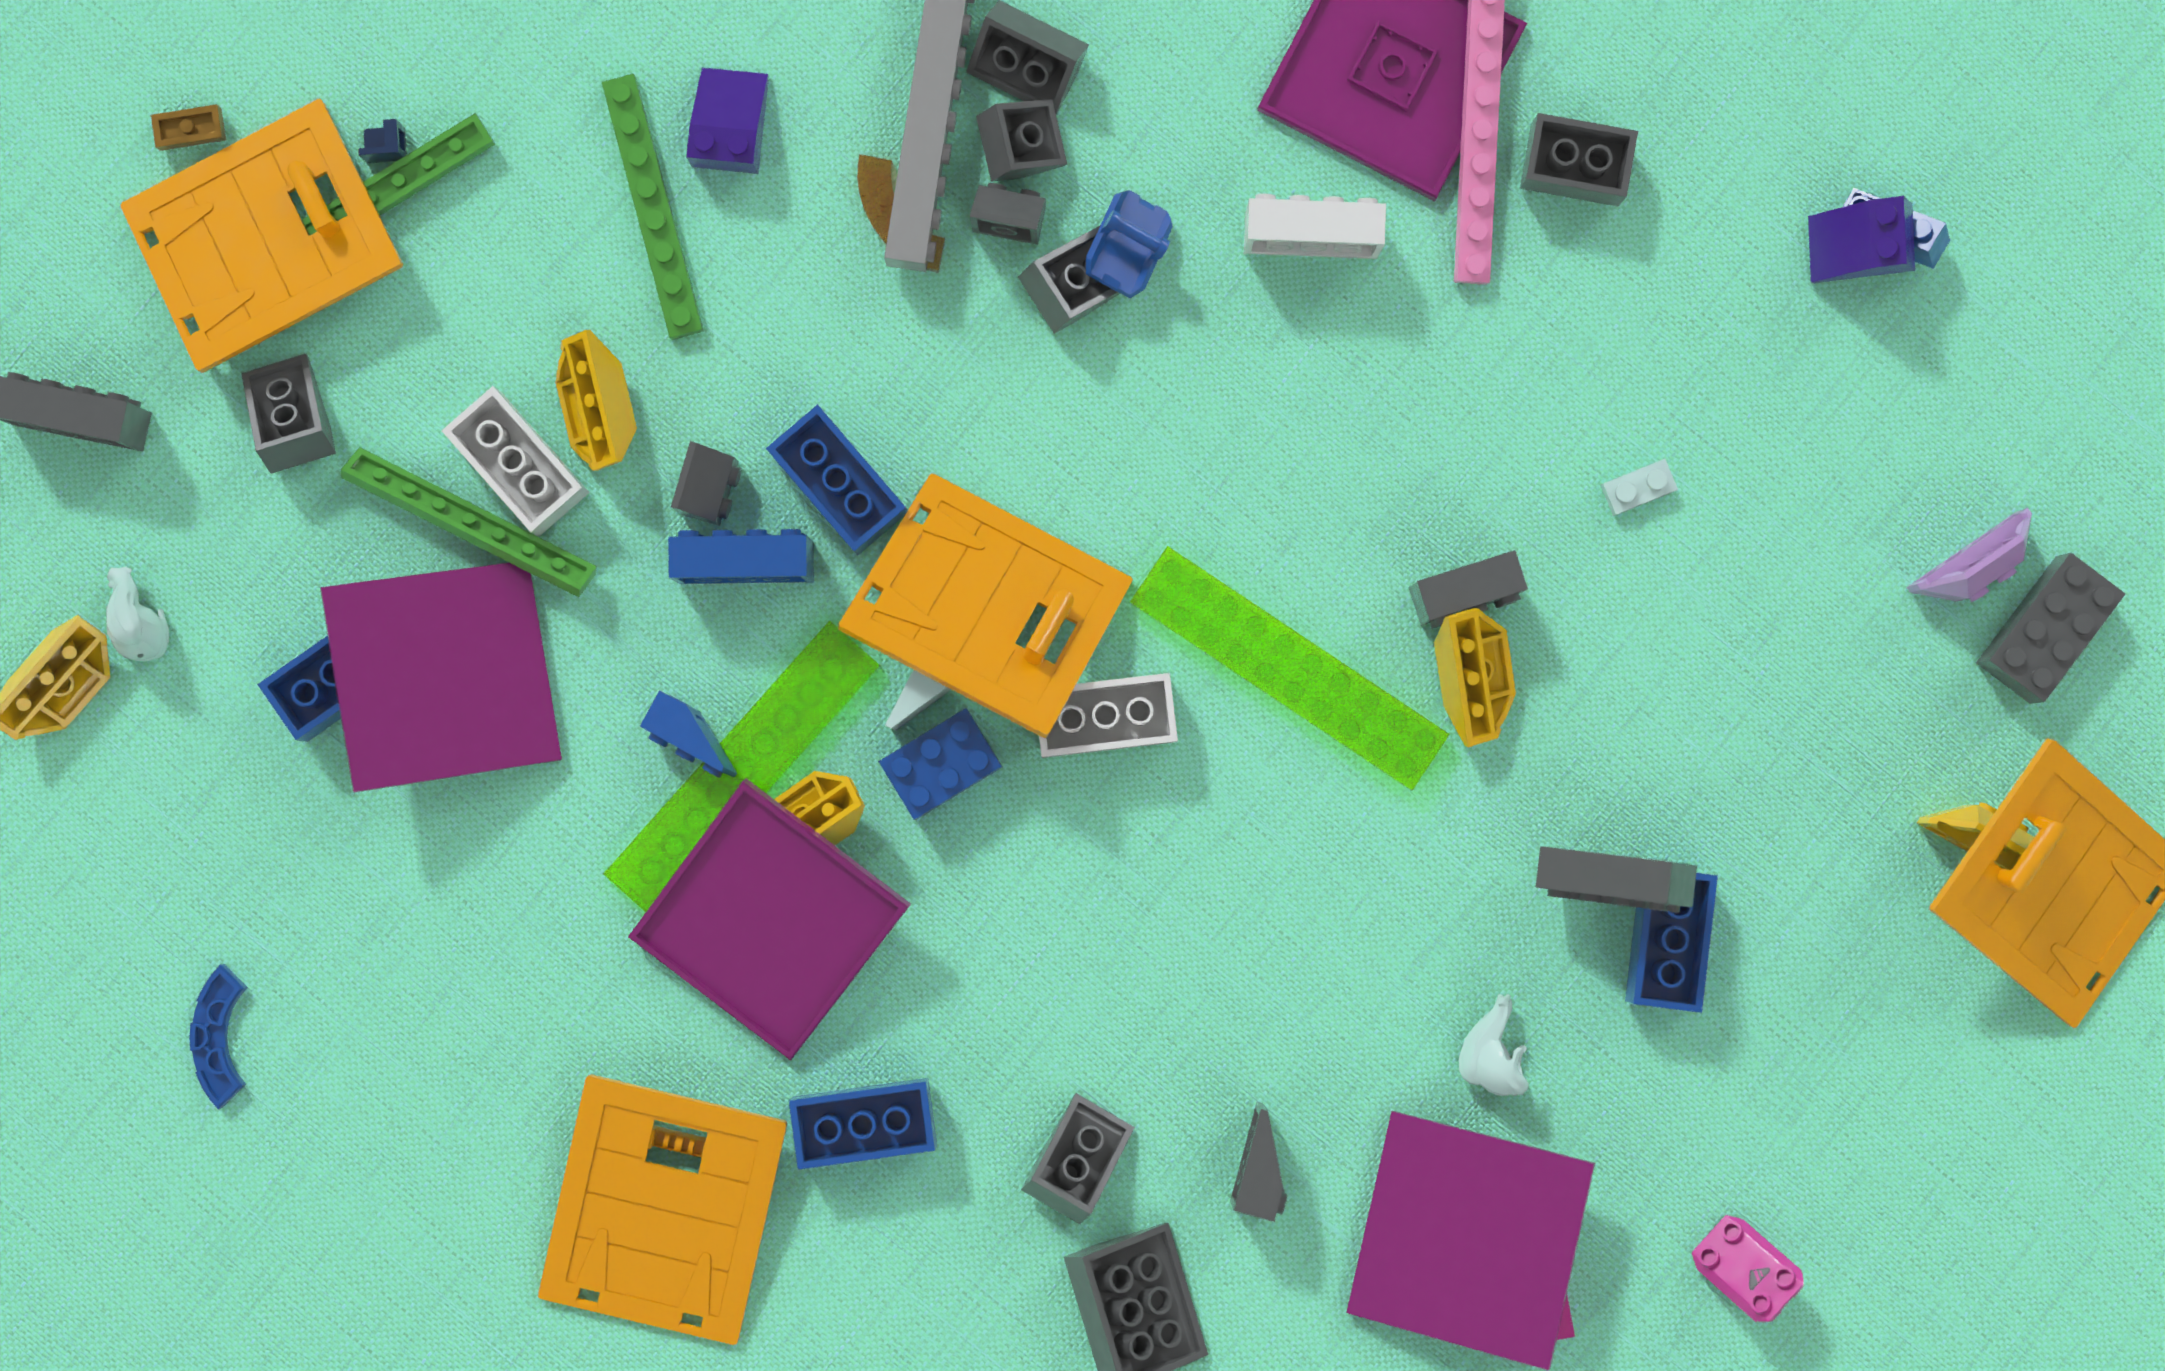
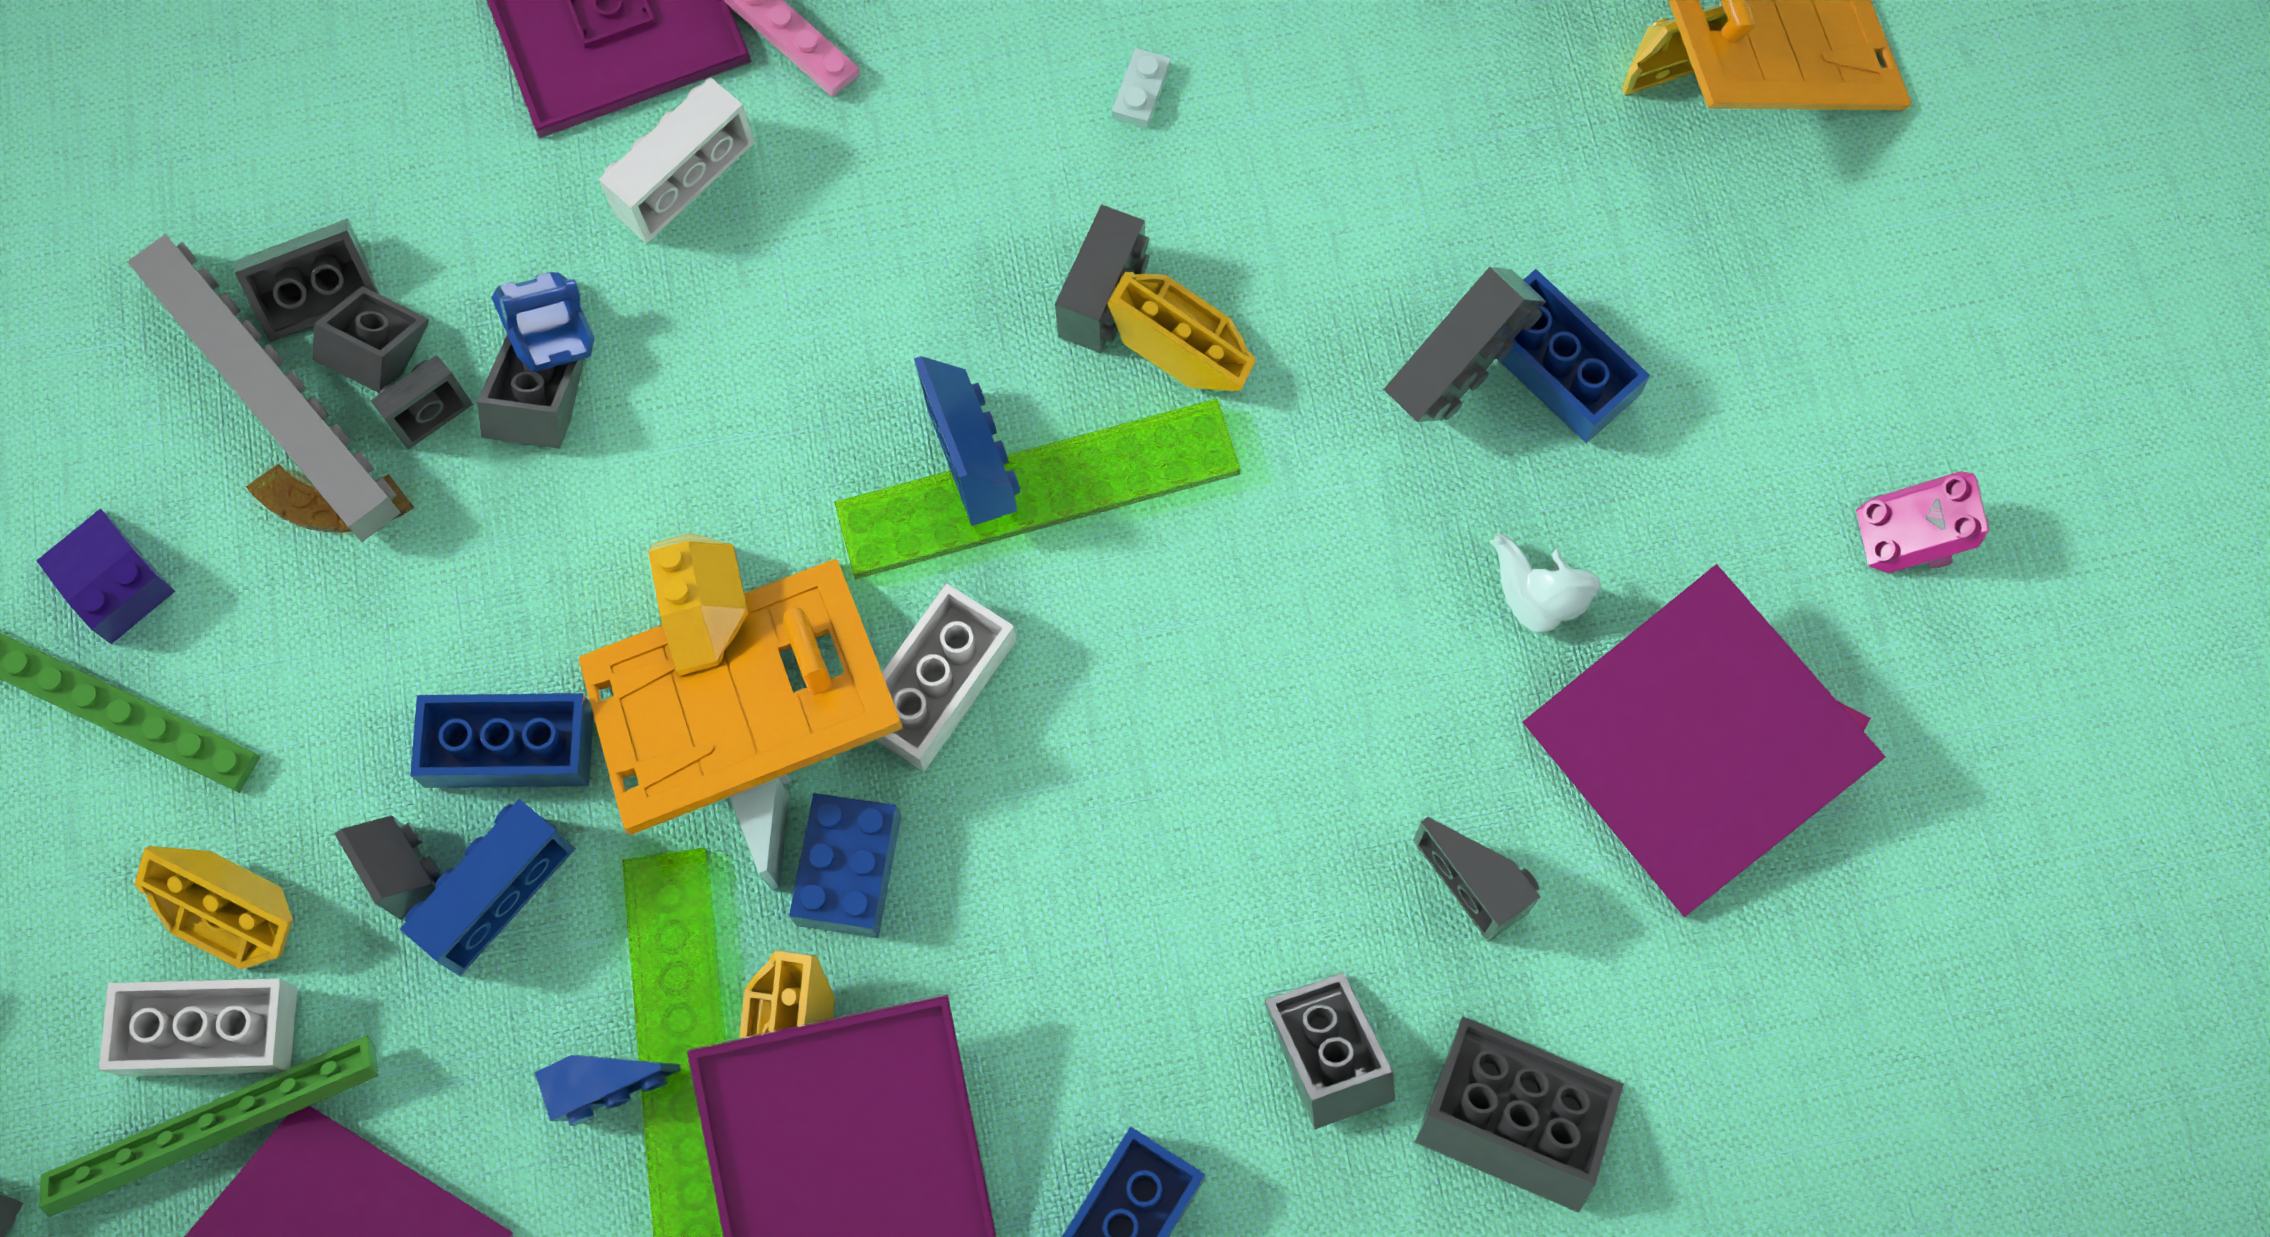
camera: 50 degrees left, 15 degrees down
none -> yellow wedge [648,533,748,676]
none -> blue slope [914,356,1021,526]

